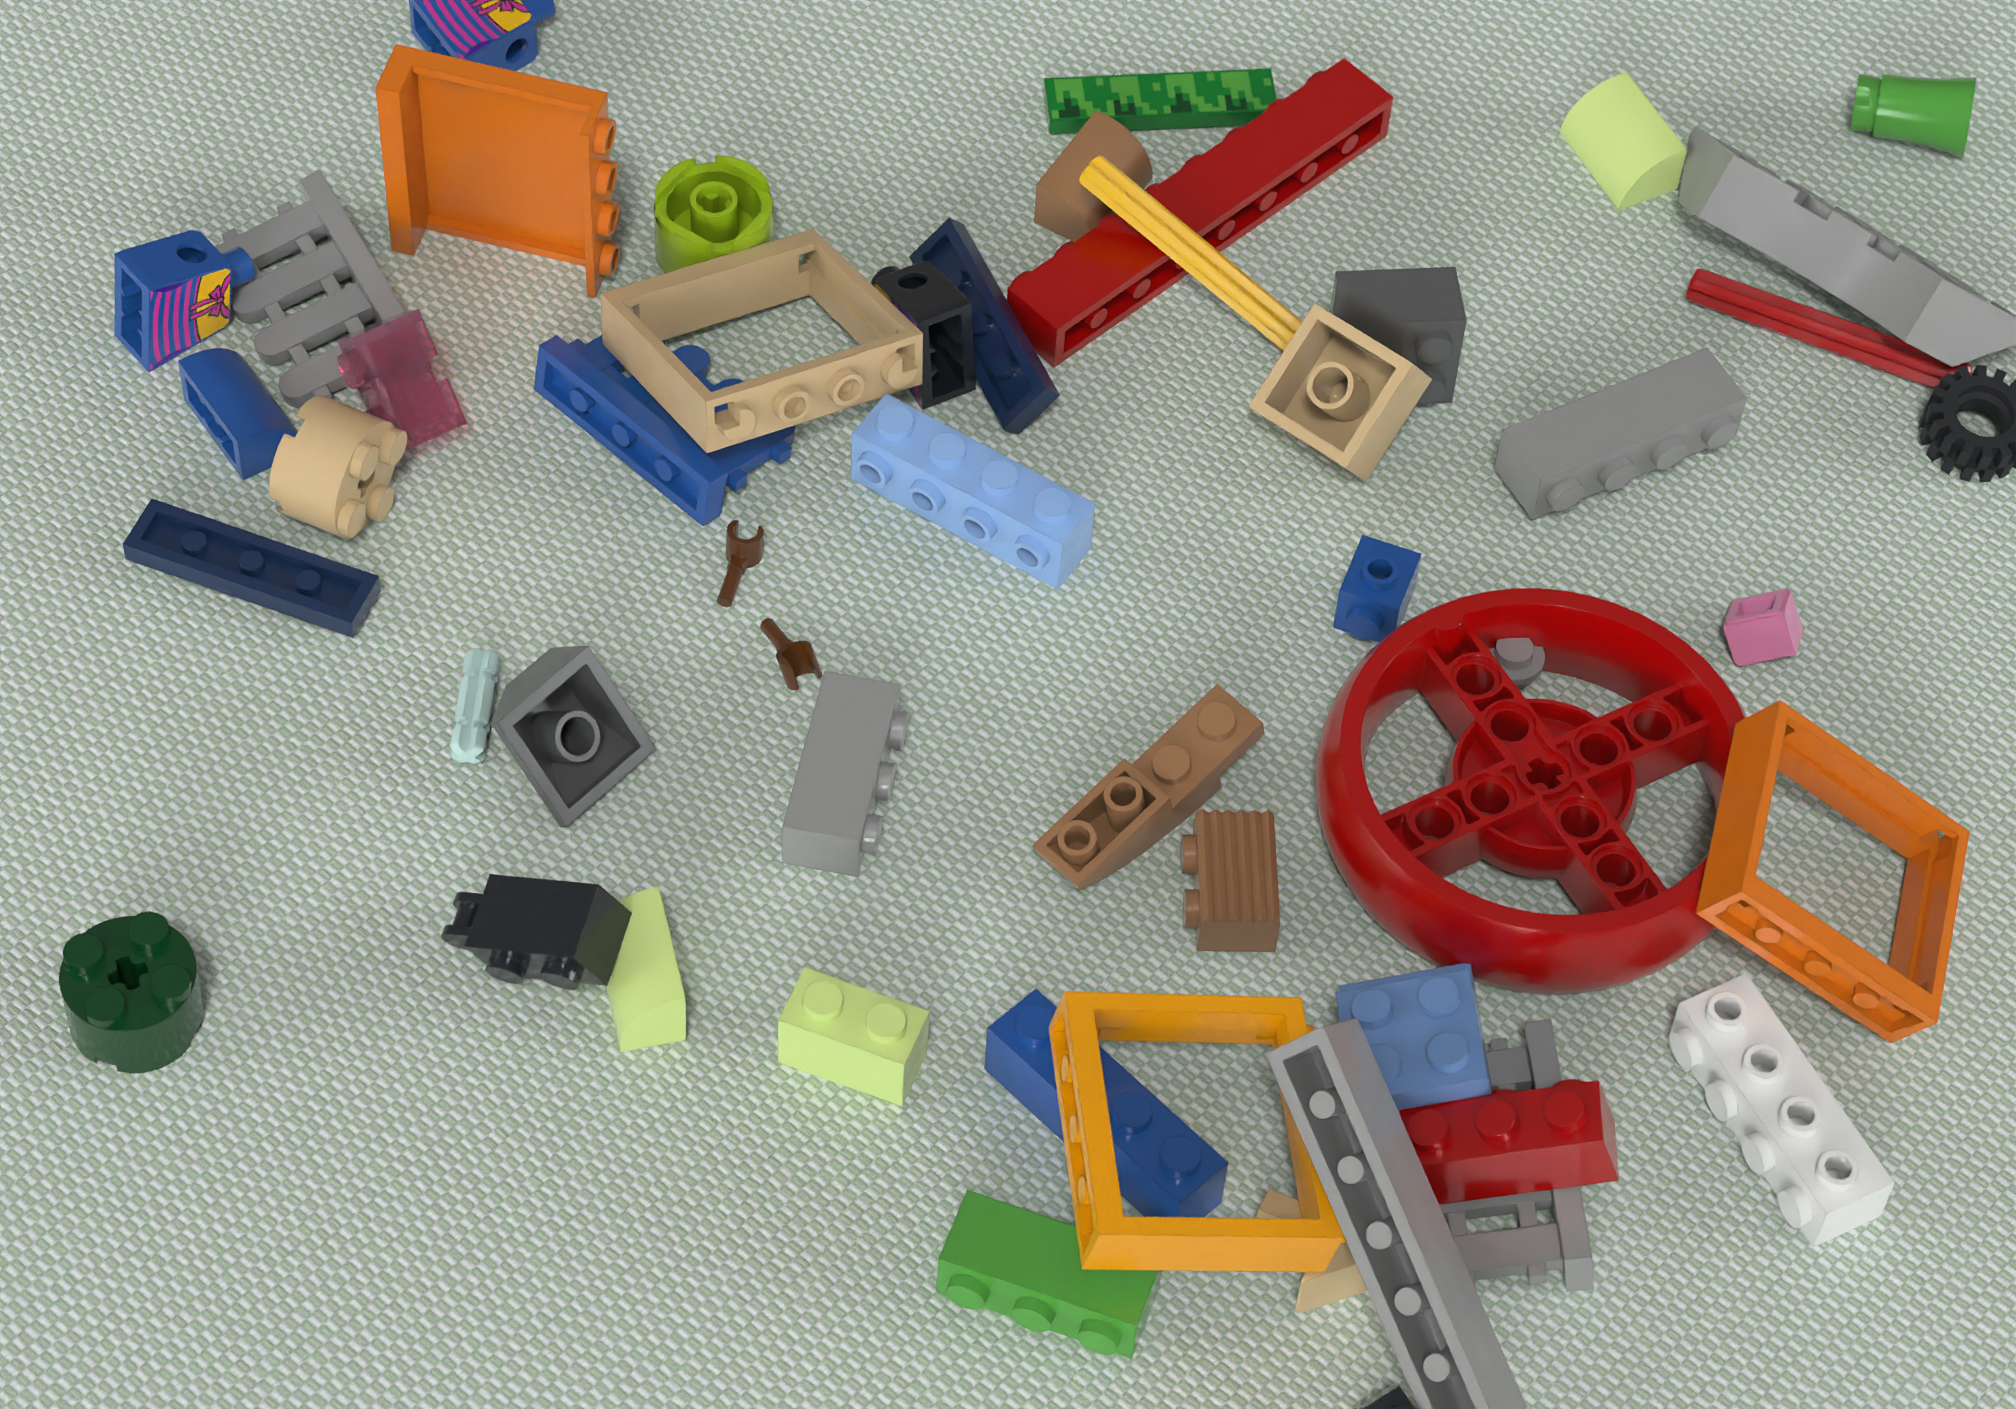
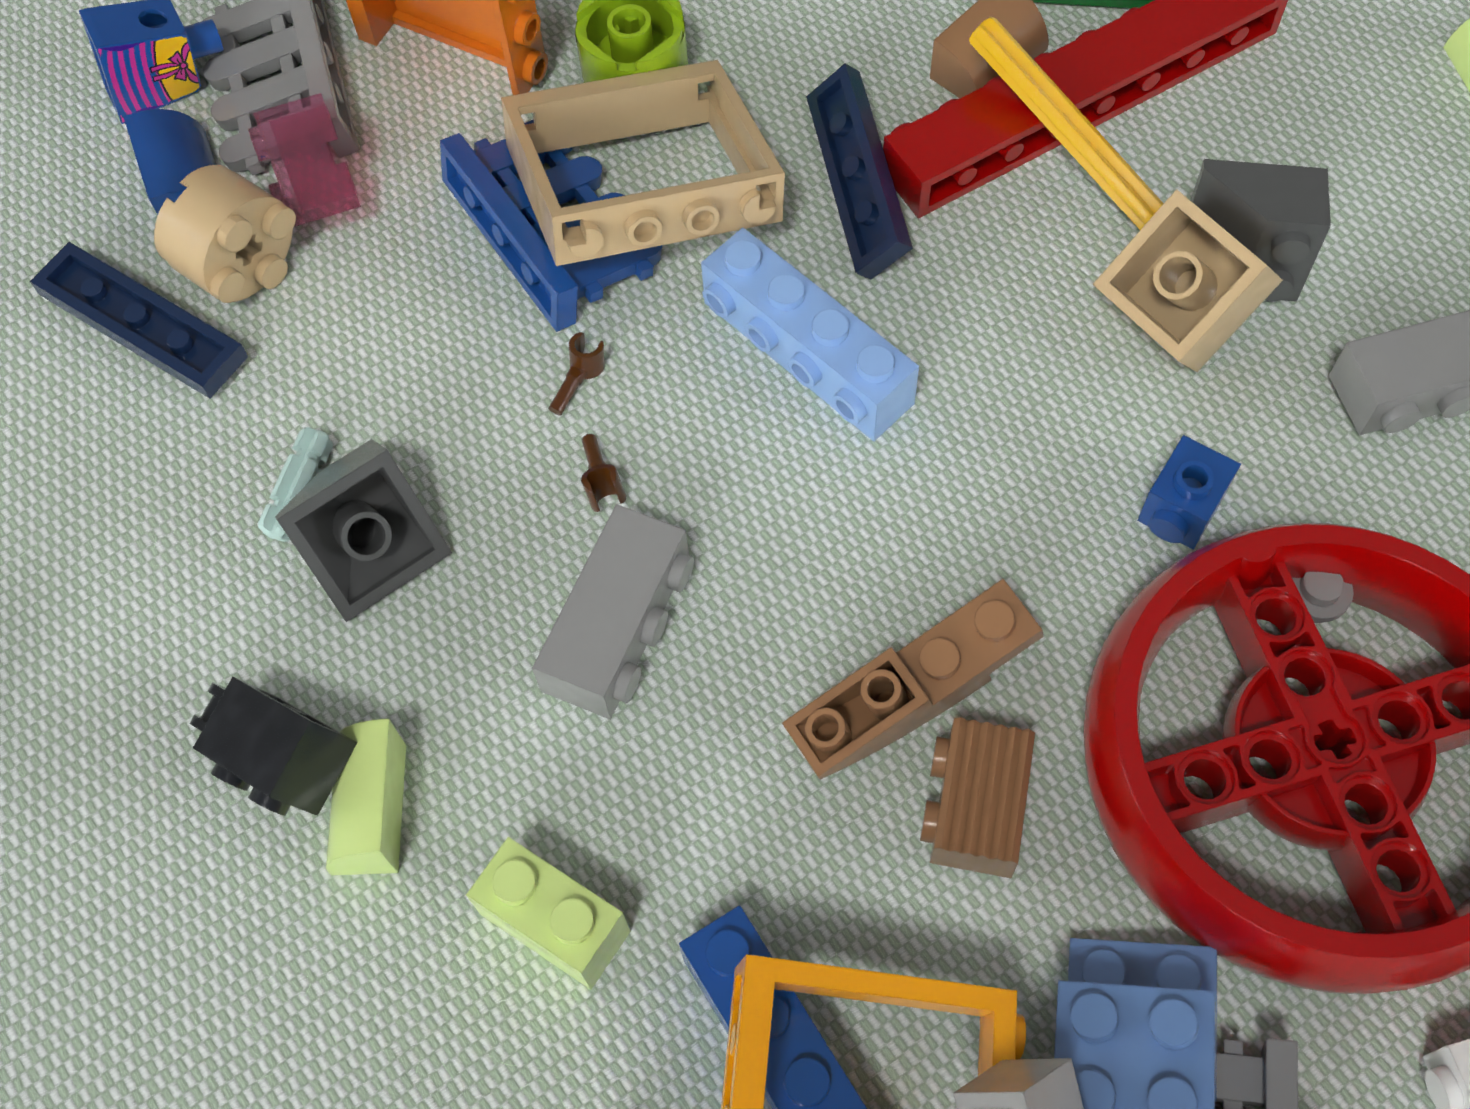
camera: 20 degrees right, 10 degrees up
black torso [871,261,976,410] -> none

